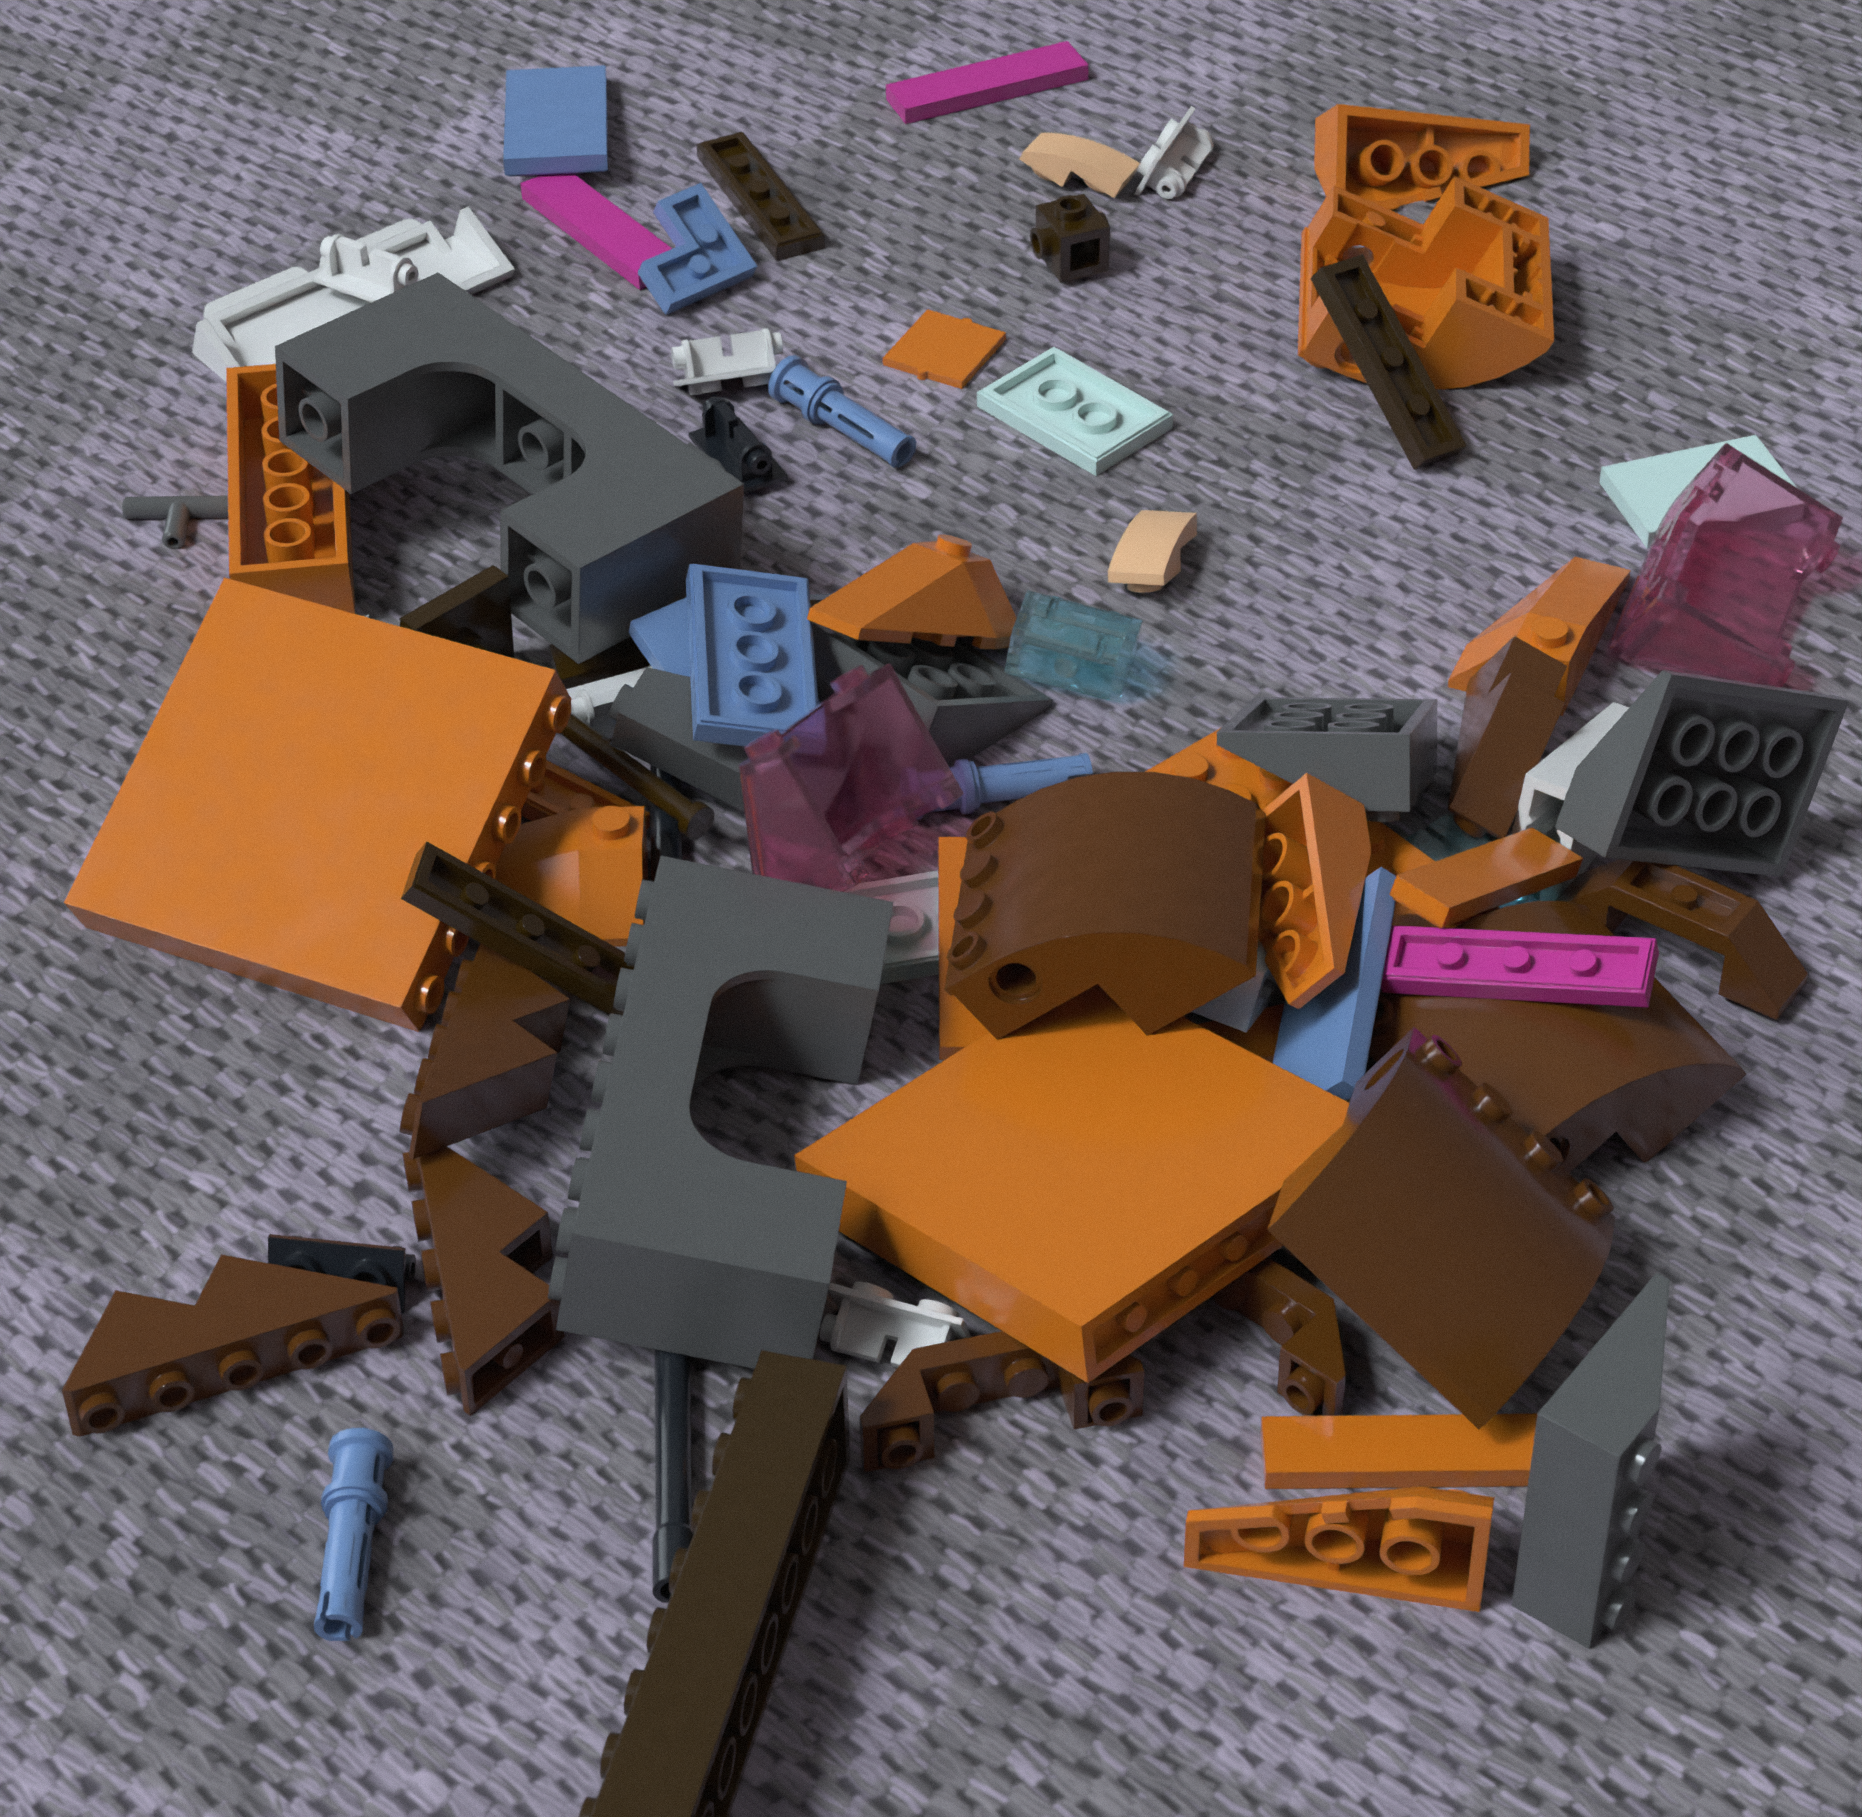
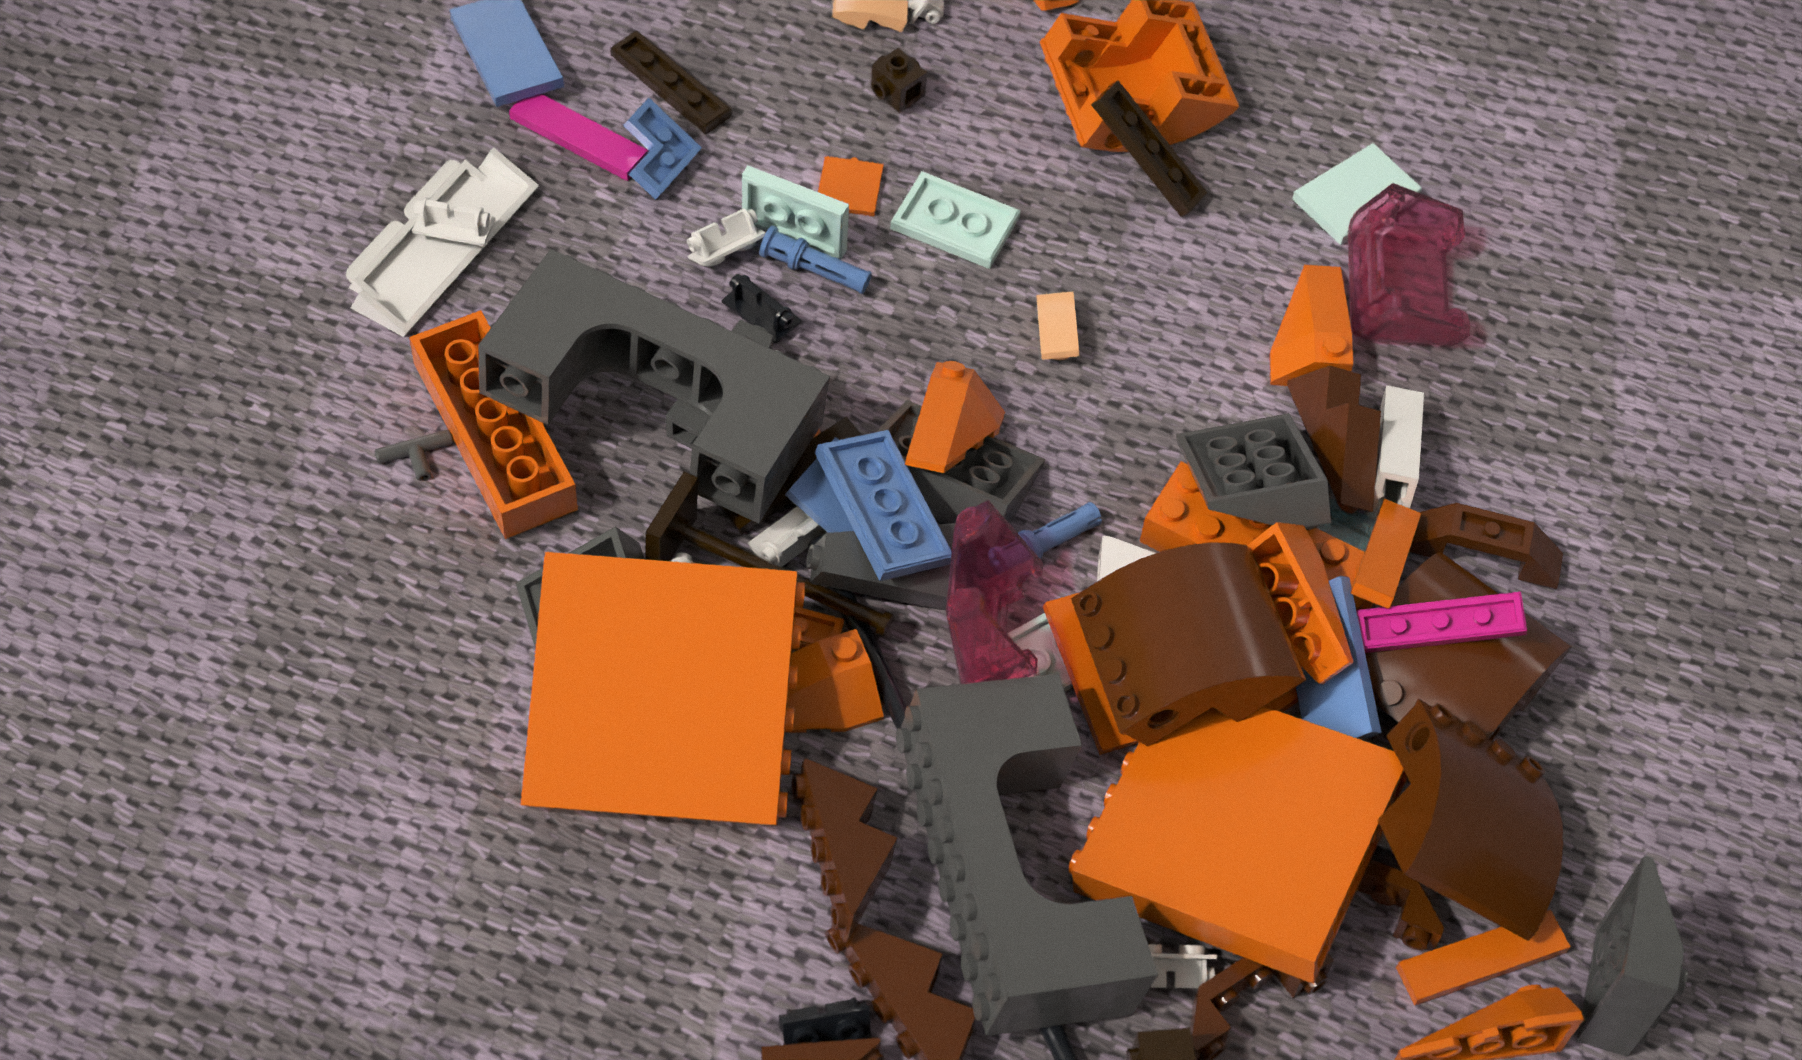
camera: 25 degrees left, 15 degrees up
dark brown tile [401,841,634,1016] -> none
clear light blue brick [1005,590,1142,703] -> none
dark grey slope [1555,670,1849,877] -> none
none -> light aqua tile [742,165,849,259]

